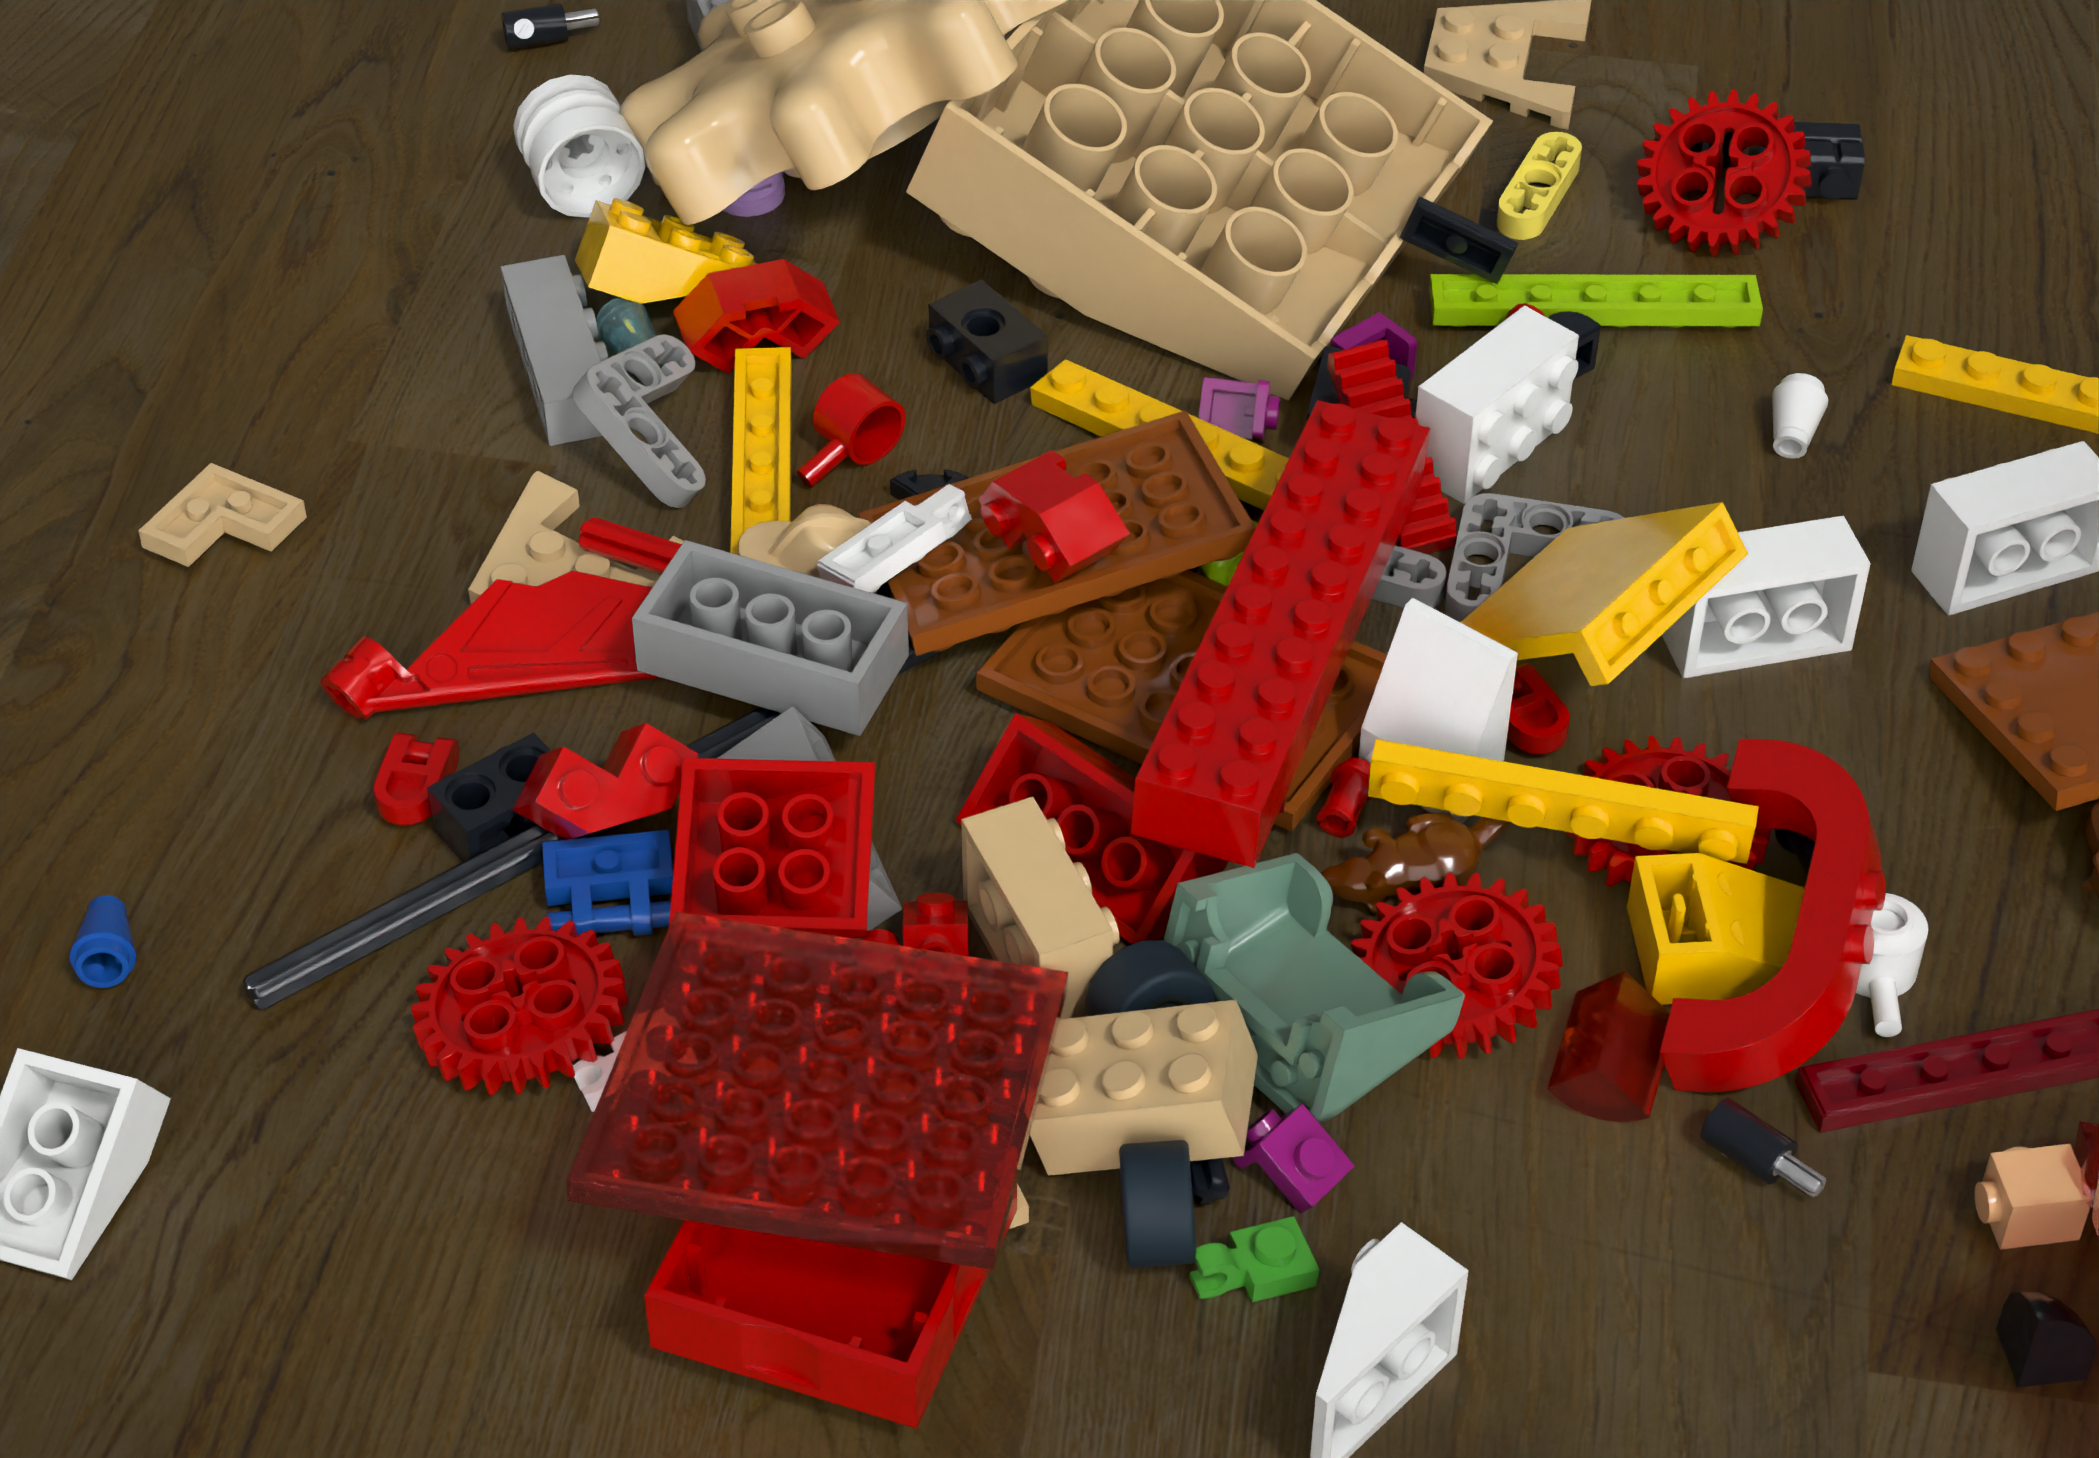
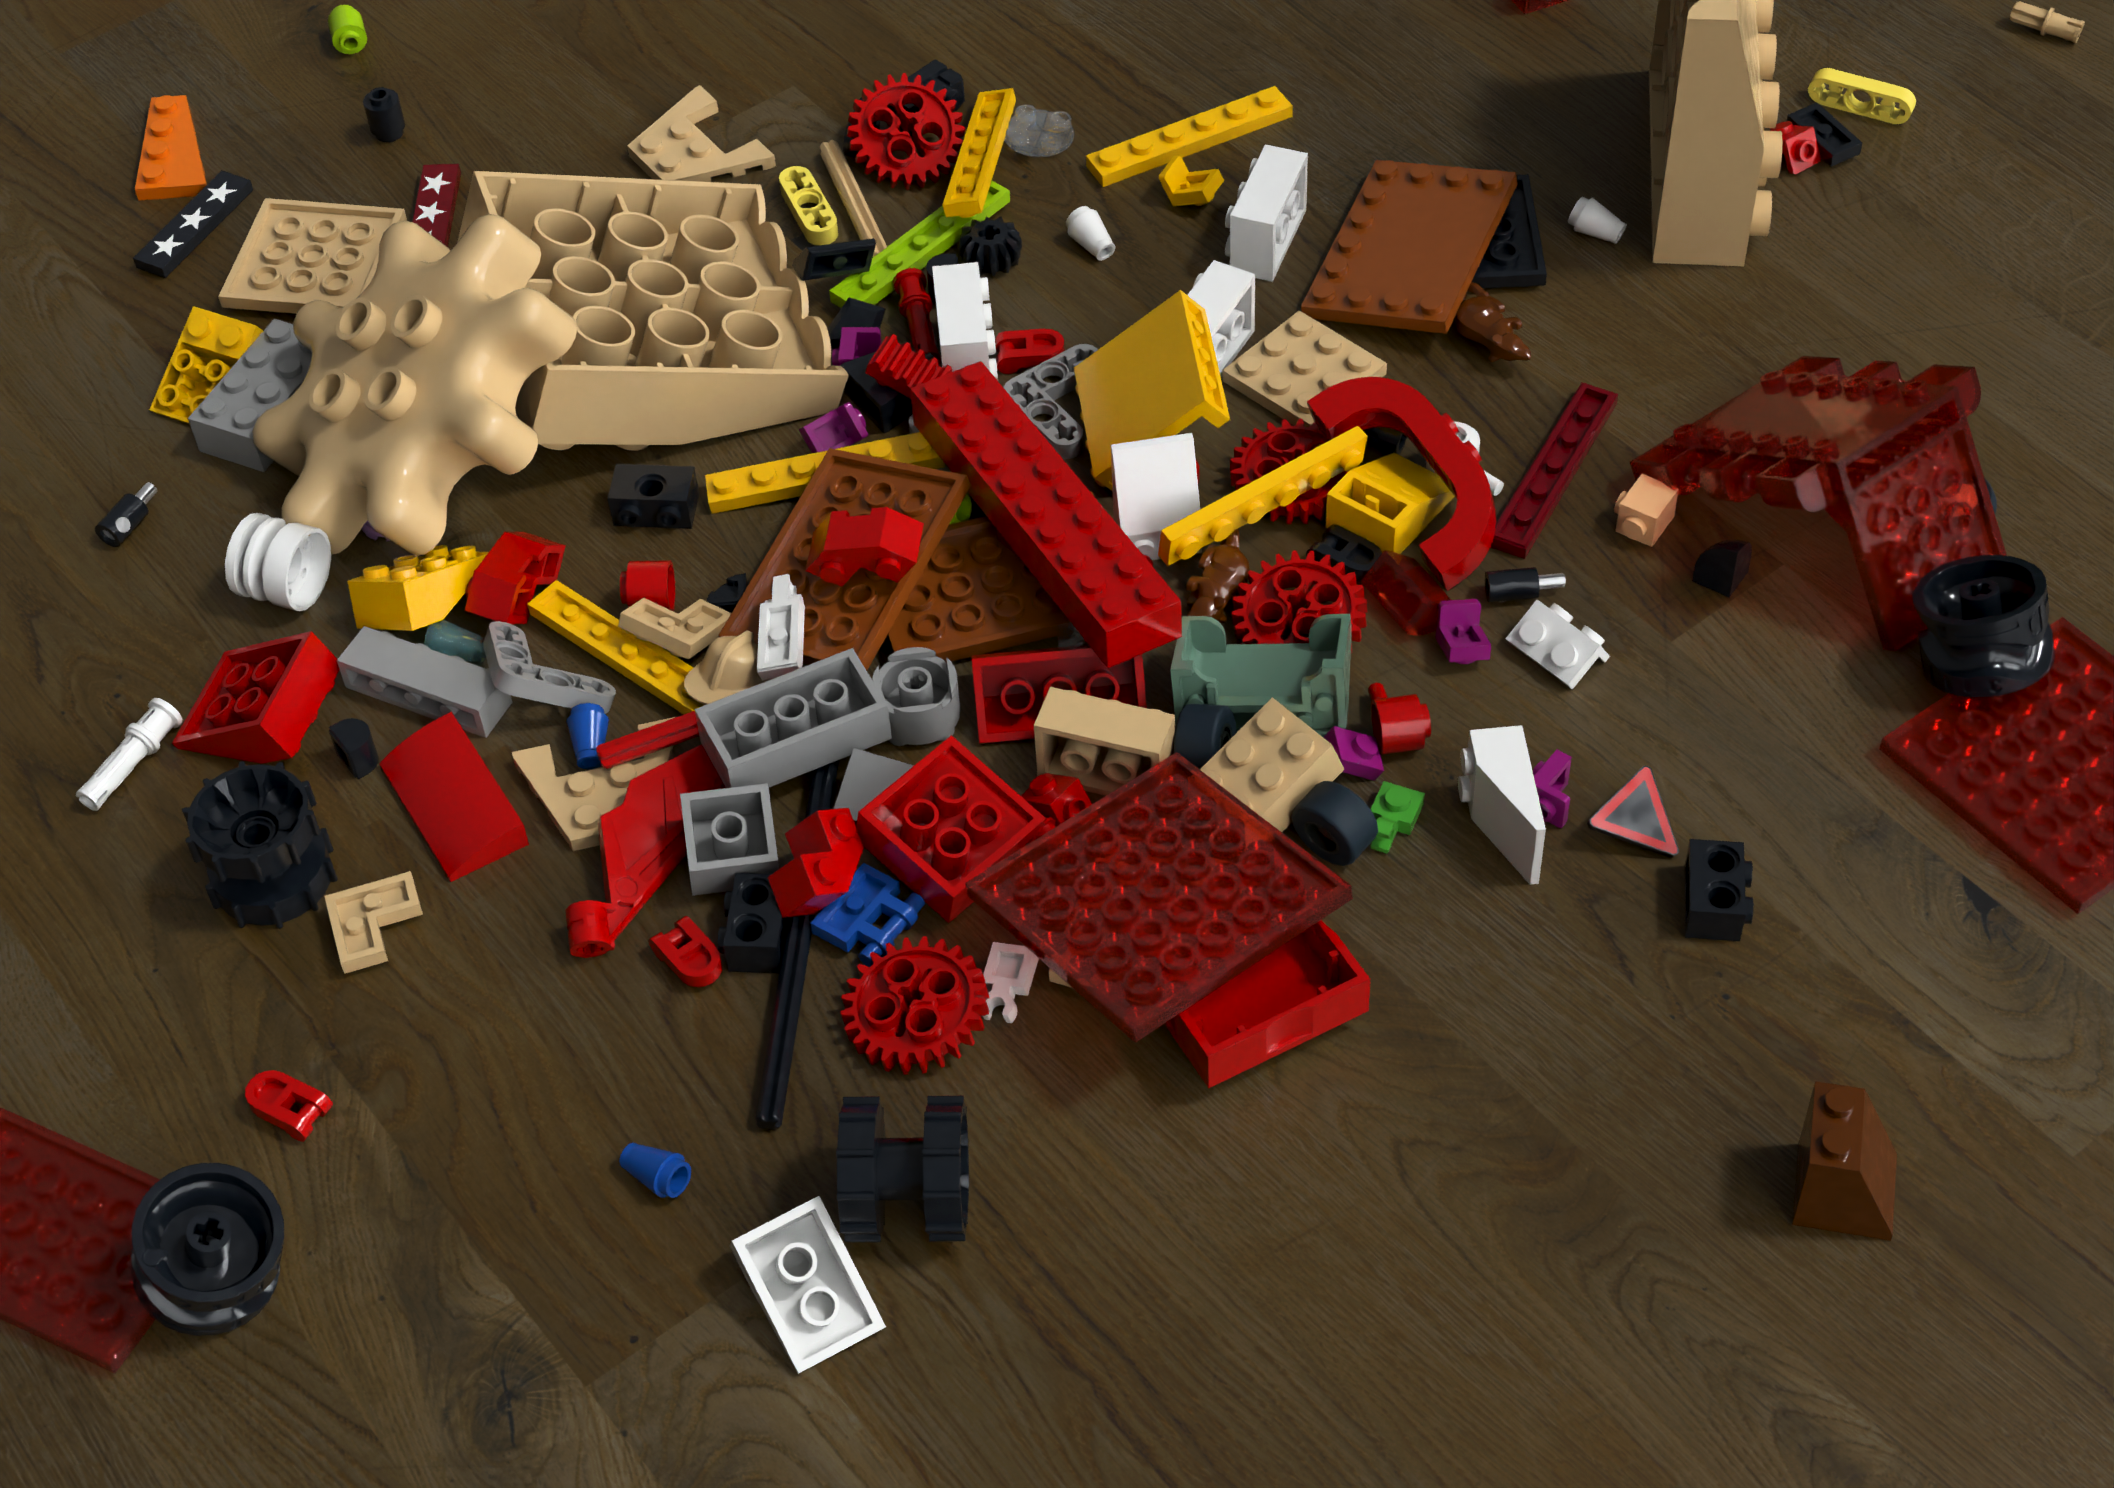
camera: 45 degrees left, 5 degrees up
none -> white pin [76,698,183,811]
none -> red slope [172,631,340,764]
none -> black piece [182,761,338,929]
none -> black brick [329,718,379,779]
none -> red slope [379,711,529,882]
none -> blue cone [566,703,609,769]
none -> tan plate [618,598,731,659]
none -> light grey brick [680,783,779,896]
none -> tan axle [820,140,887,257]
none -> black piece [827,298,886,347]
none -> black piece [836,1095,970,1242]
none -> light grey brick [872,647,961,746]
none -> yellow plate [942,88,1016,218]
none -> black gear [958,216,1022,277]
none -> red plate [995,328,1065,374]
none -> clear dish [1004,105,1074,157]
none -> yellow bracket [1159,156,1224,207]
none -> tan plate [1222,310,1387,427]
none -> black plate [1306,525,1382,581]
none -> red piece [1368,683,1431,755]
none -> magenta bracket [1435,599,1491,664]
none -> white bracket [1505,600,1610,690]
none -> magenta bracket [1533,749,1572,828]

